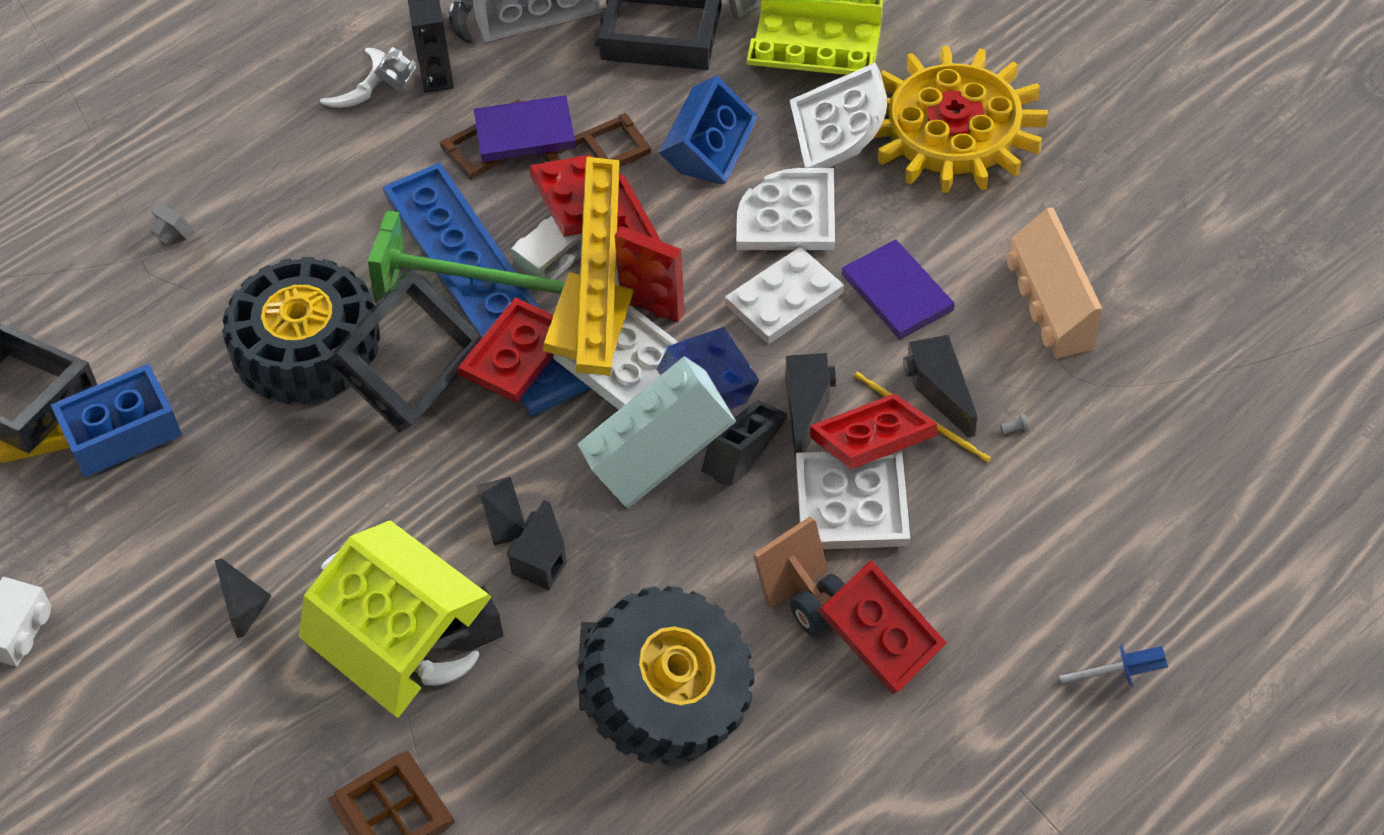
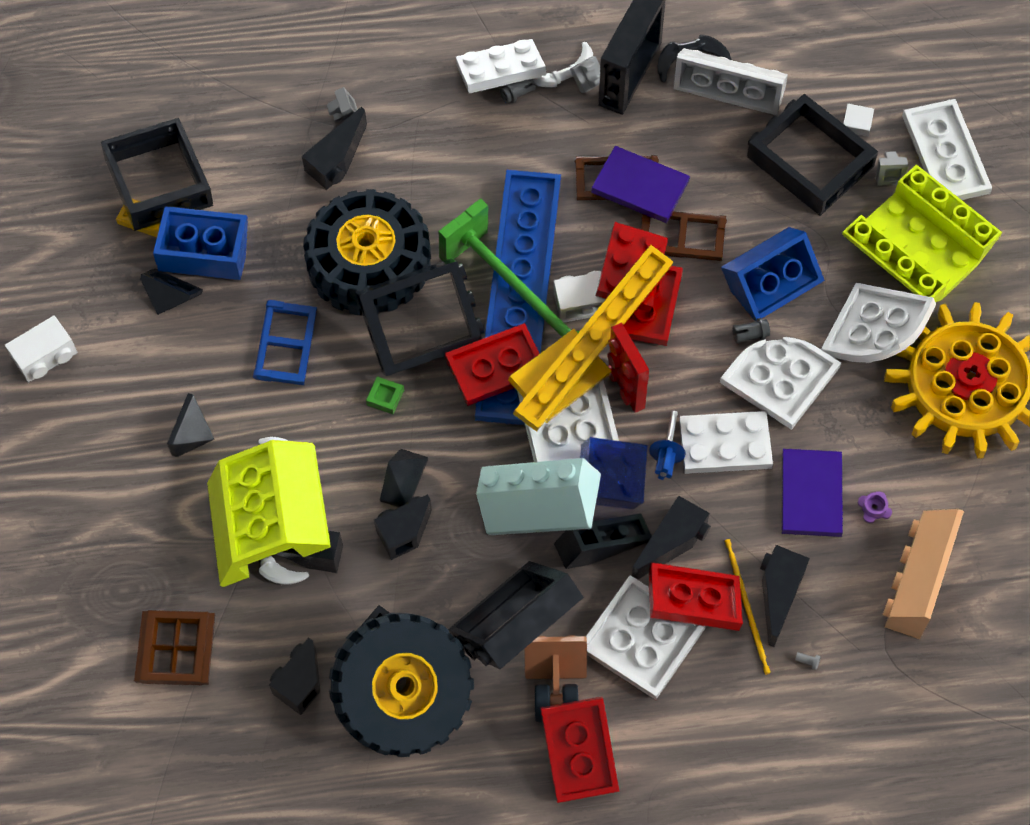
camera: 35 degrees right, 10 degrees up
none -> black slope [140,268,203,315]
none -> blue window [253,300,317,385]
none -> black slope [269,637,320,715]
none -> black slope [302,107,367,190]
none -> bright green tile [366,376,404,414]
none -> black window [448,561,584,669]
none -> white plate [456,39,547,93]
none -> dark grey pin [500,79,536,103]
none -> blue piece [649,411,686,480]
none -> dark grey pin [732,318,770,343]
none -> medium lavender plate [858,492,892,523]

